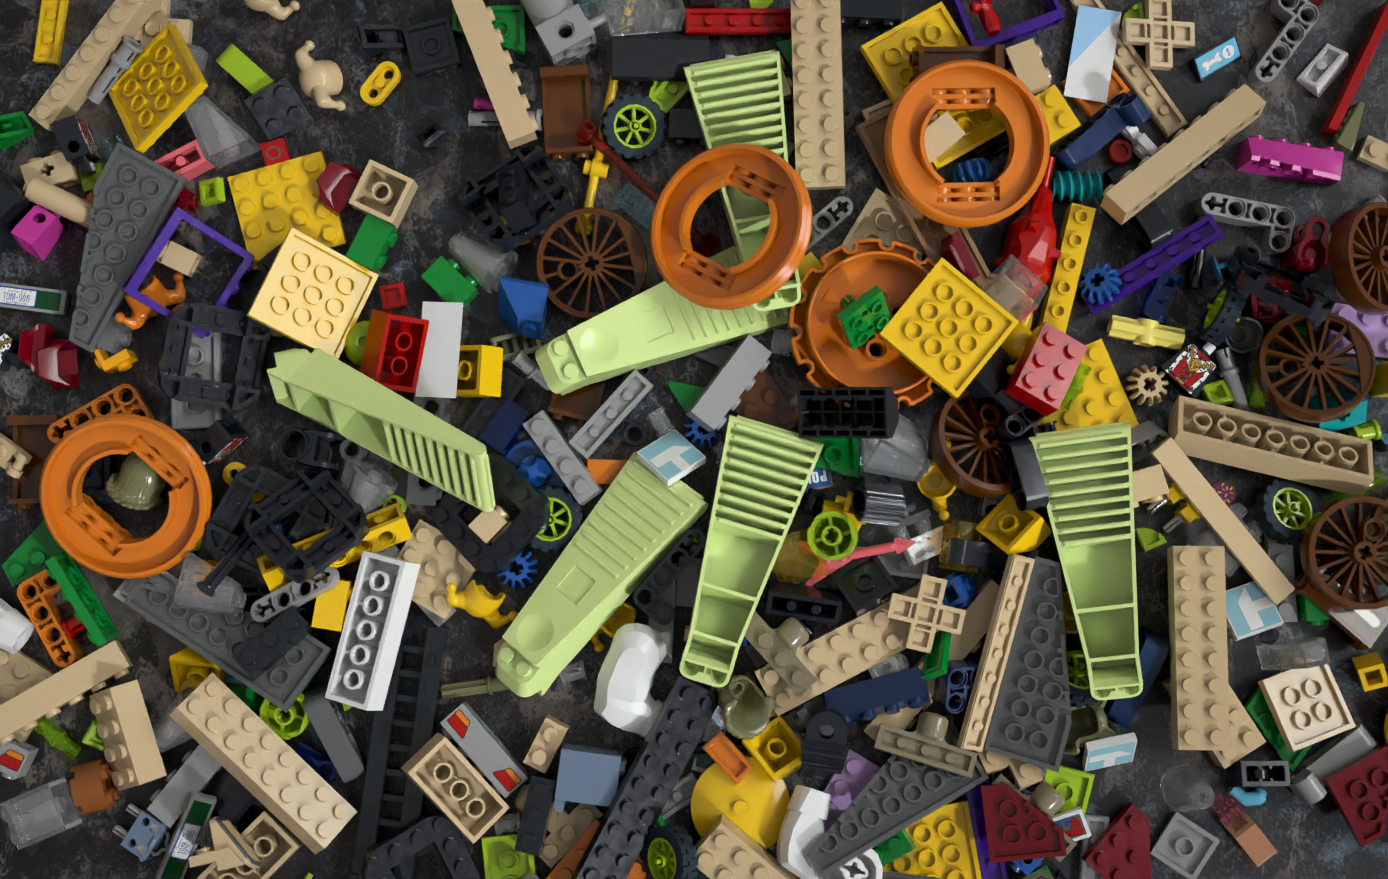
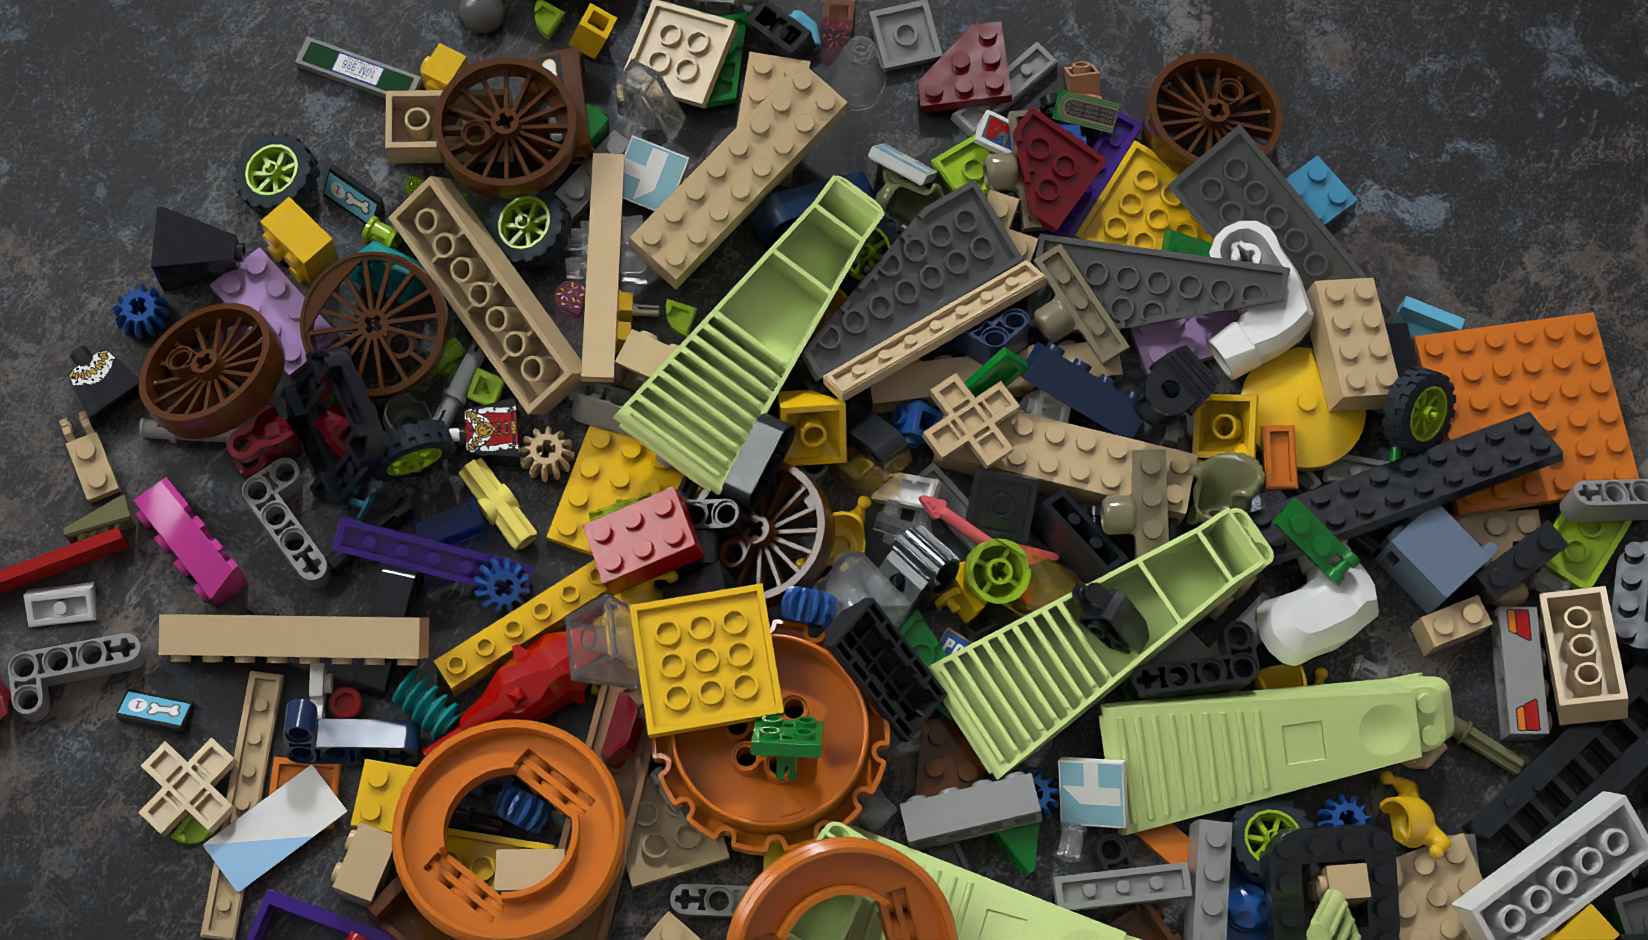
camera: 150 degrees left, 15 degrees down
none -> blue gear [781,586,837,628]
none -> black hinge [1071,582,1149,654]
none -> green plate [1272,499,1361,586]

